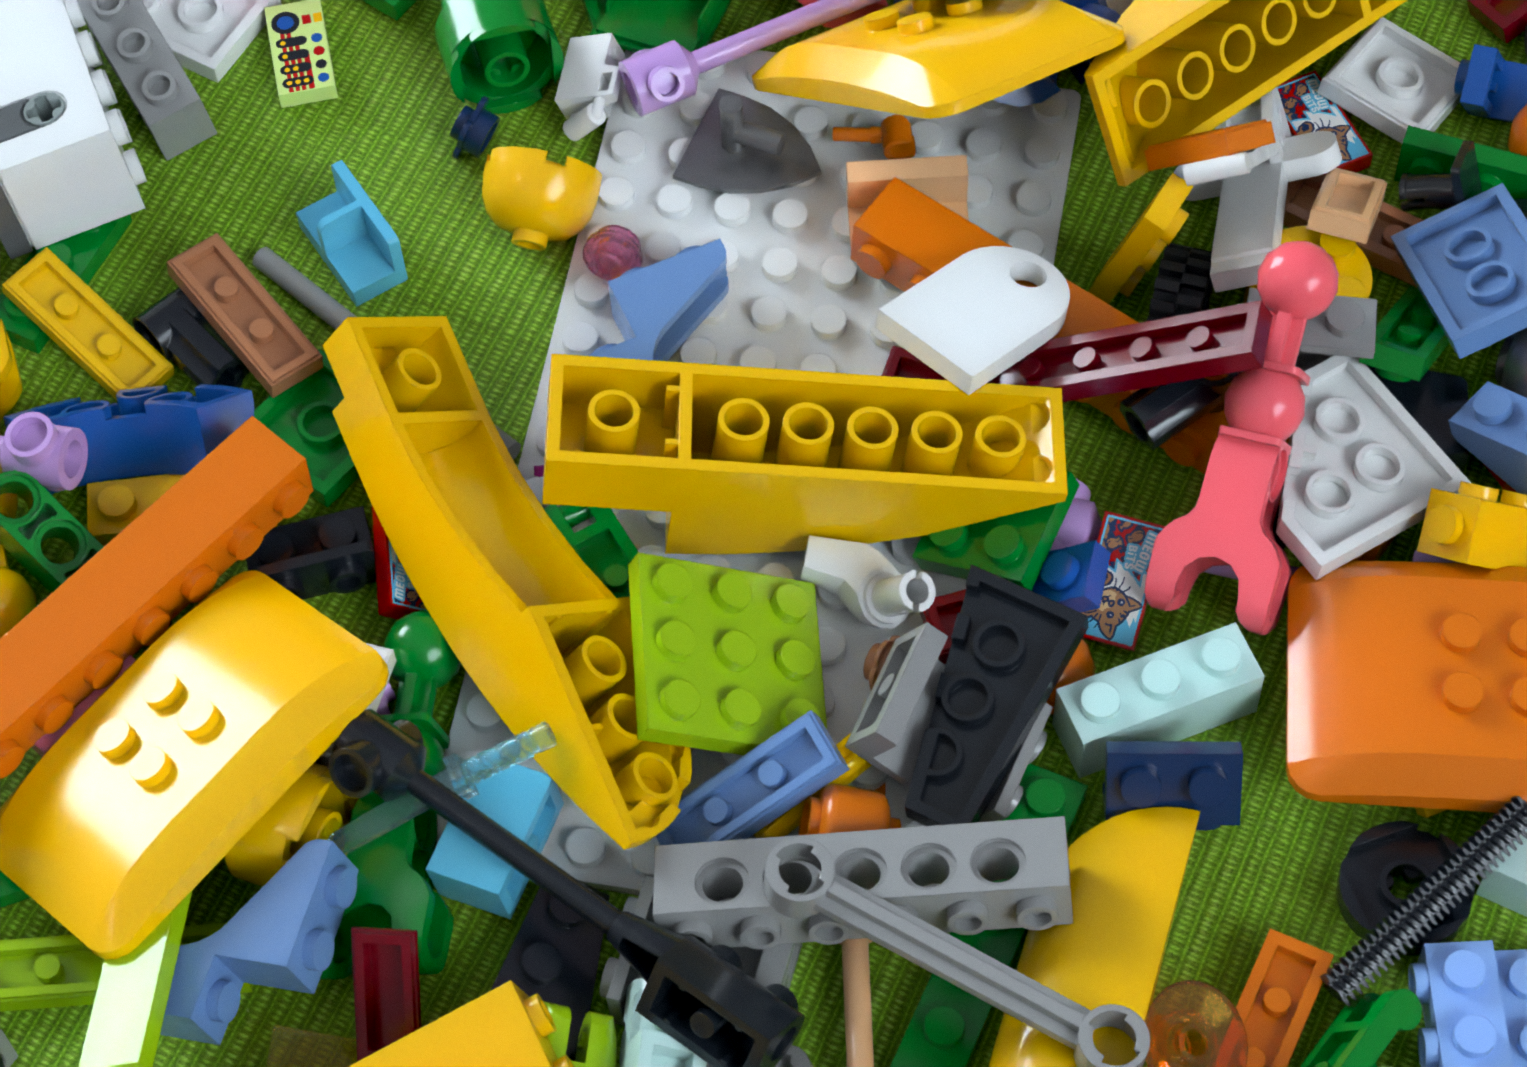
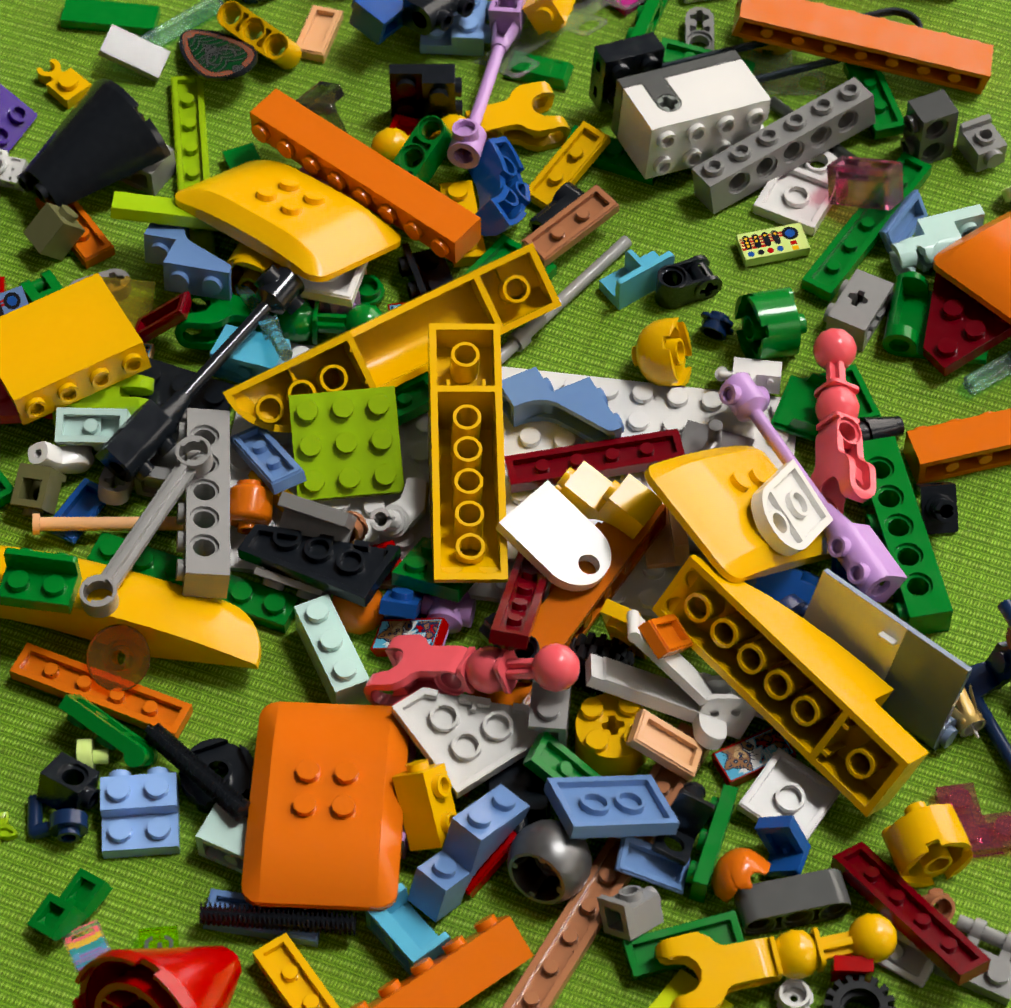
camera: 85 degrees right, 5 degrees down
clear pink plate [582,225,643,281] -> none
dark blue bracket [1102,741,1243,831] -> none
none -> dark red plate [504,428,685,493]
none -> yellow arch [555,460,663,540]
none -> black piece [655,255,723,310]

